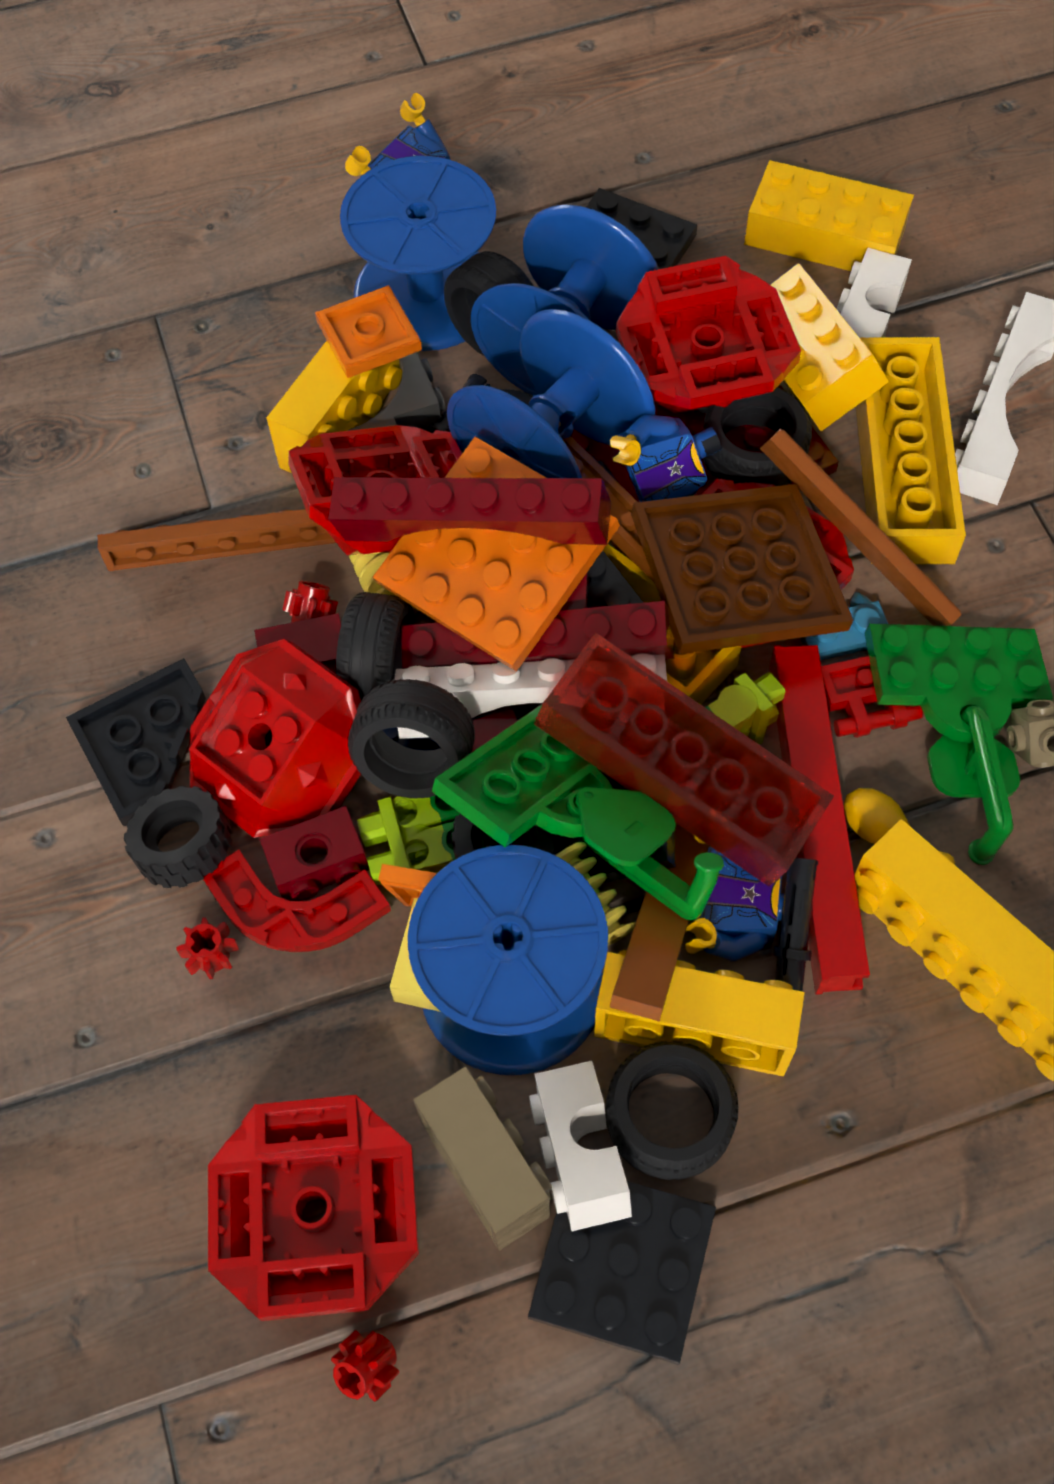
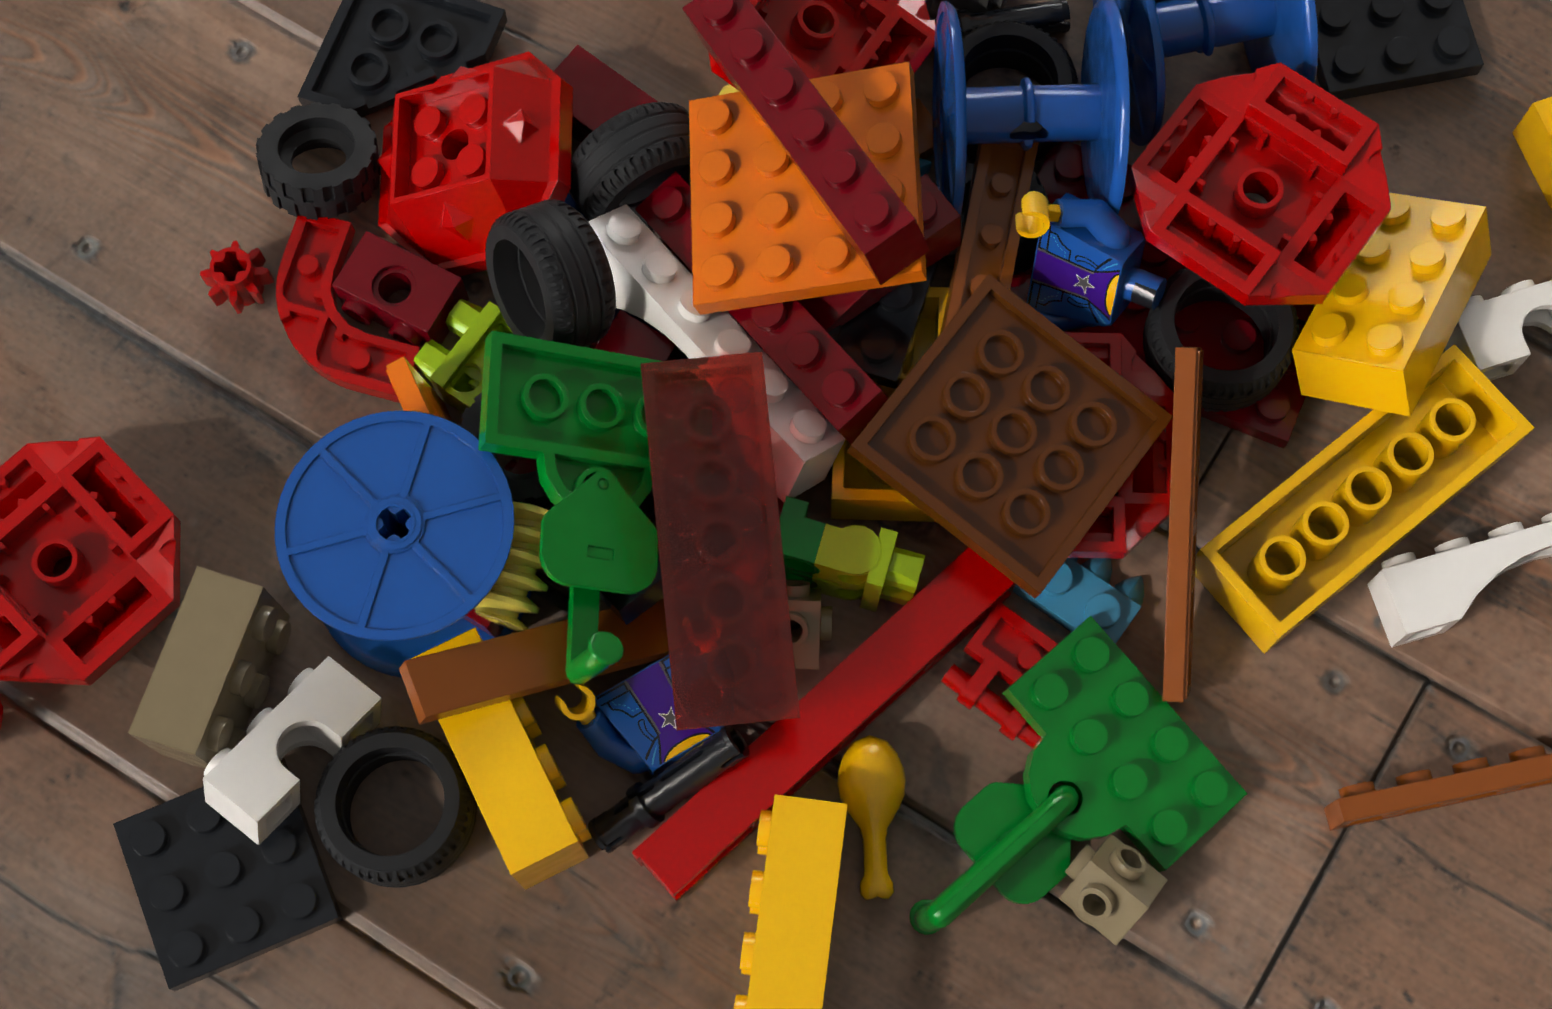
camera: 50 degrees right, 10 degrees up
red gear [282,581,338,623] -> none

